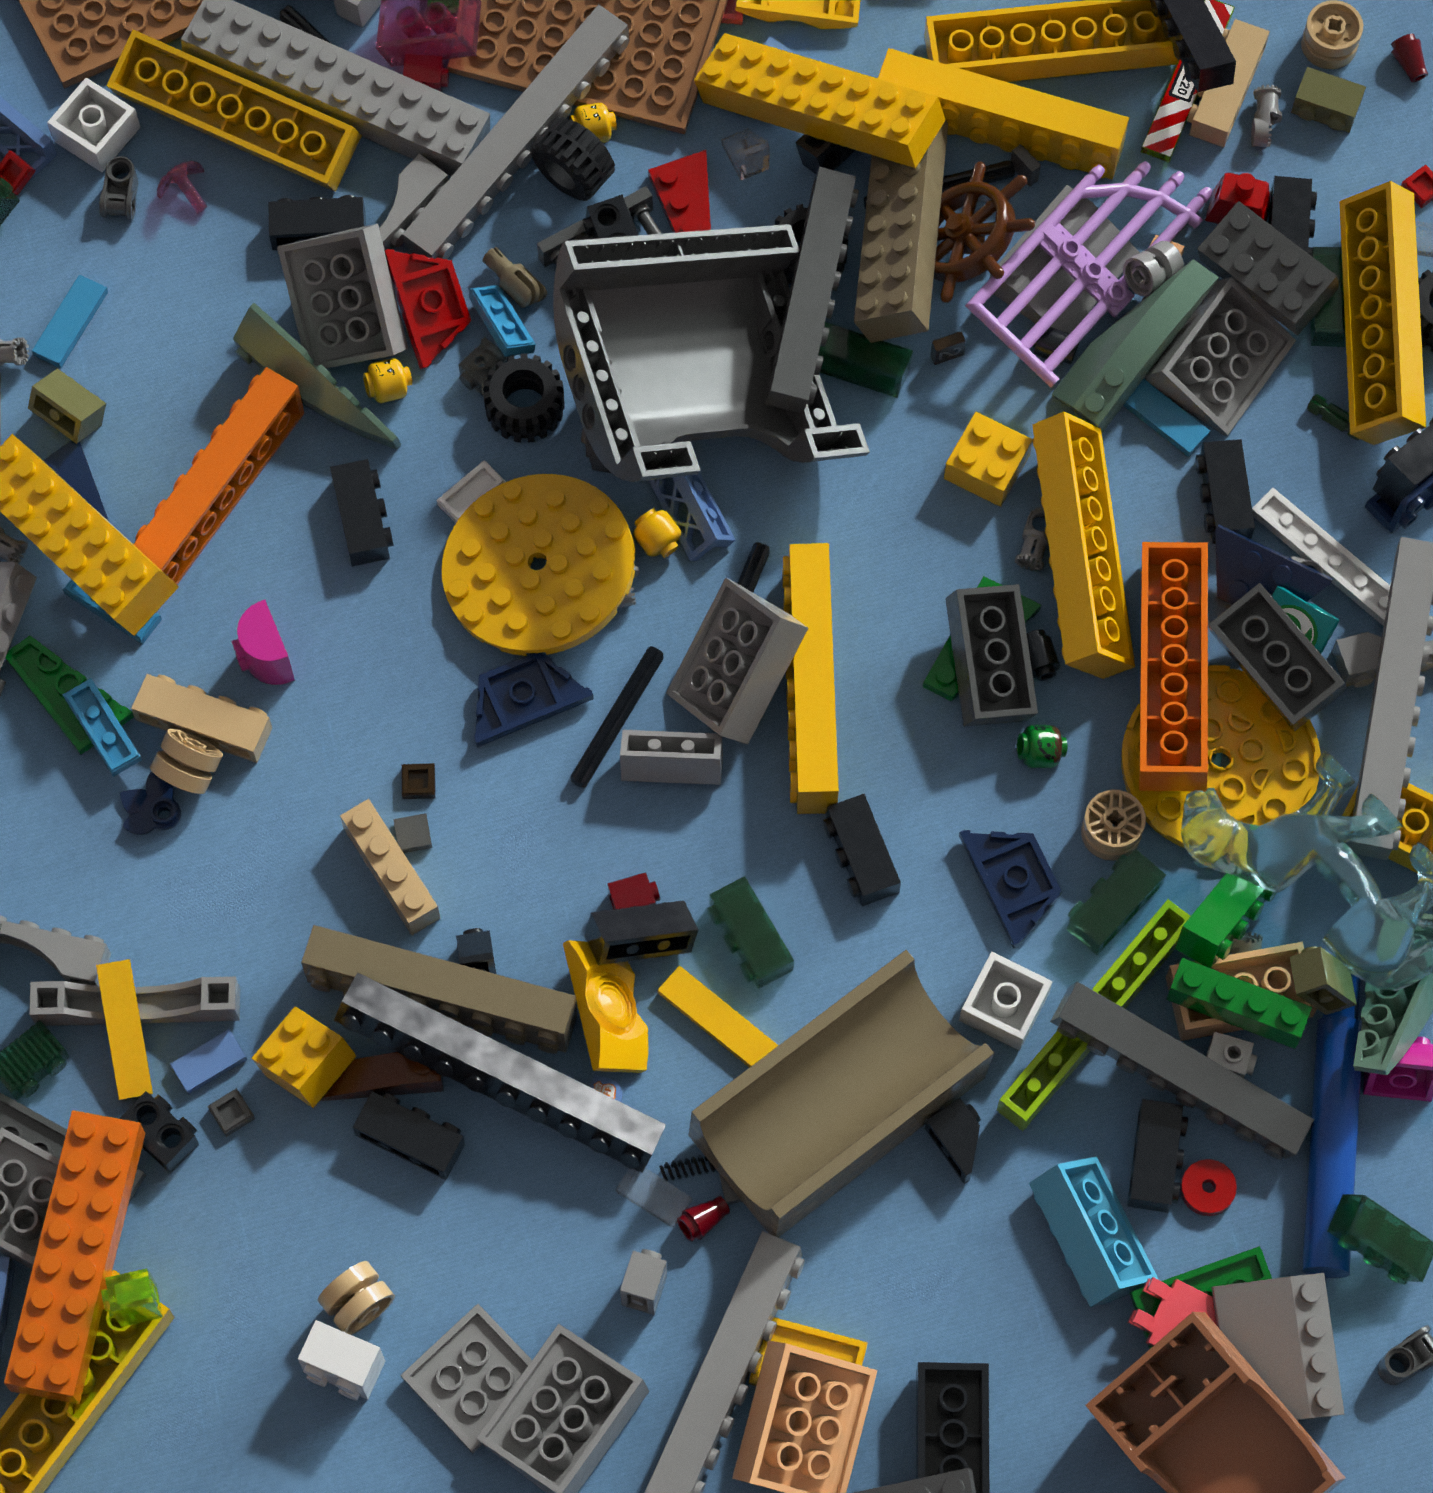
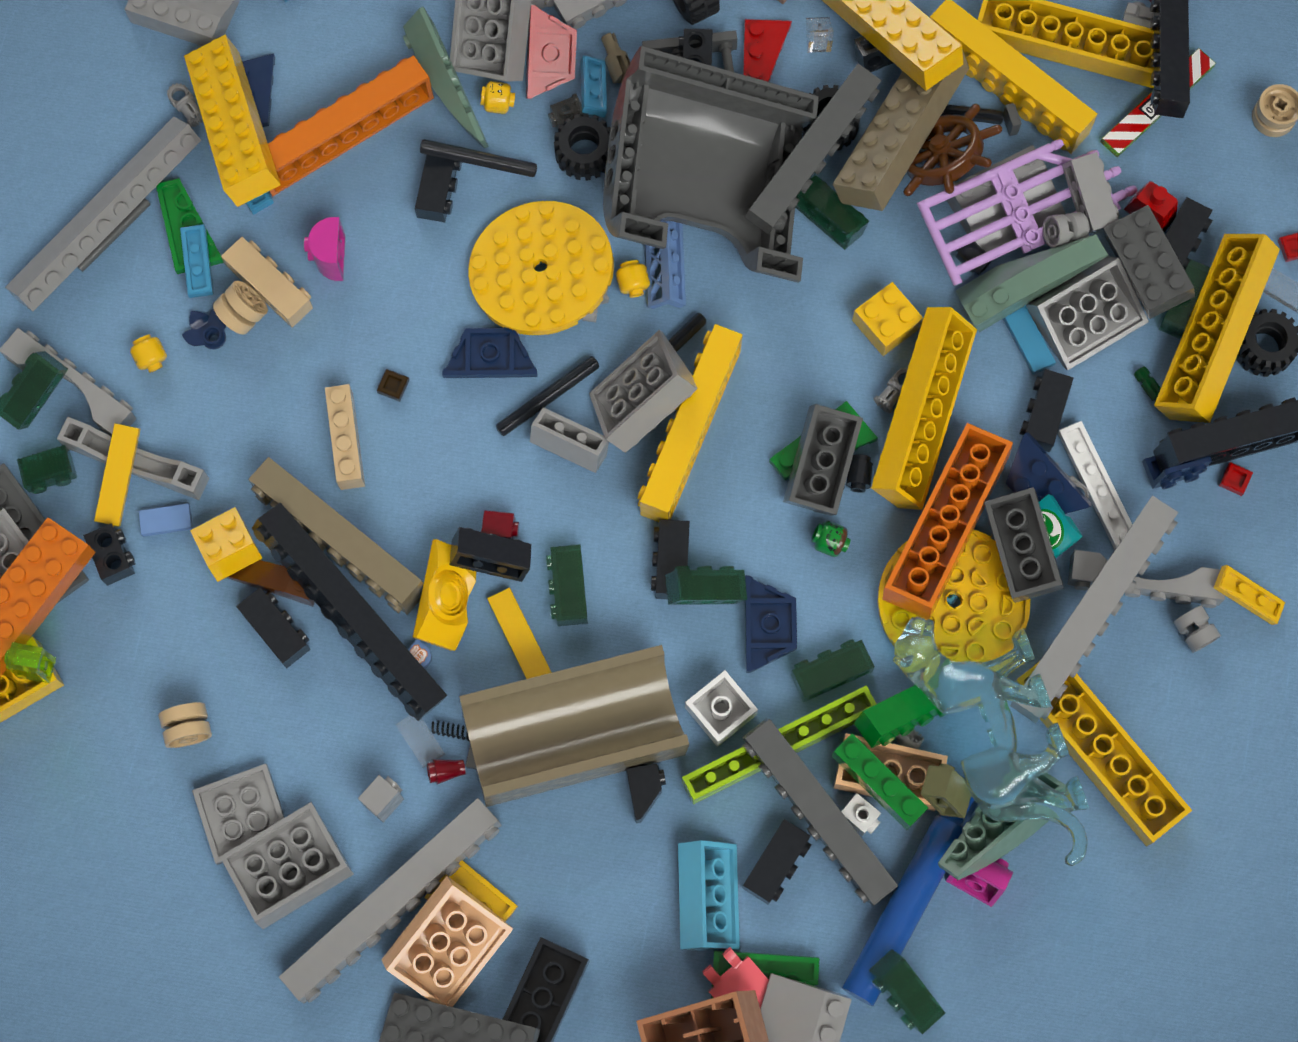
camera: 25 degrees right, 5 degrees up
olive brick [28,368,106,444] -> none
dark grey tile [207,1088,255,1137] -> none
white brick [298,1320,385,1401] -> none
dark grey tile [393,813,432,853] -> none
white tile [436,460,506,523] -> none
black slope [456,928,496,974] -> none
dark brown tile [931,331,966,365] -> none
tan wheel [1081,790,1146,861] -> none
red piece [1180,1159,1237,1216] -> none
tan brick [1187,19,1270,148] -> none
light grey connector [1251,84,1282,147] -> none
olive brick [1291,67,1366,133] -> none
none -> yellow head [130,334,167,373]
none -> black axle [420,139,537,177]
none -> clear green brick [665,566,747,605]
none -> light grey brick [1062,152,1119,233]

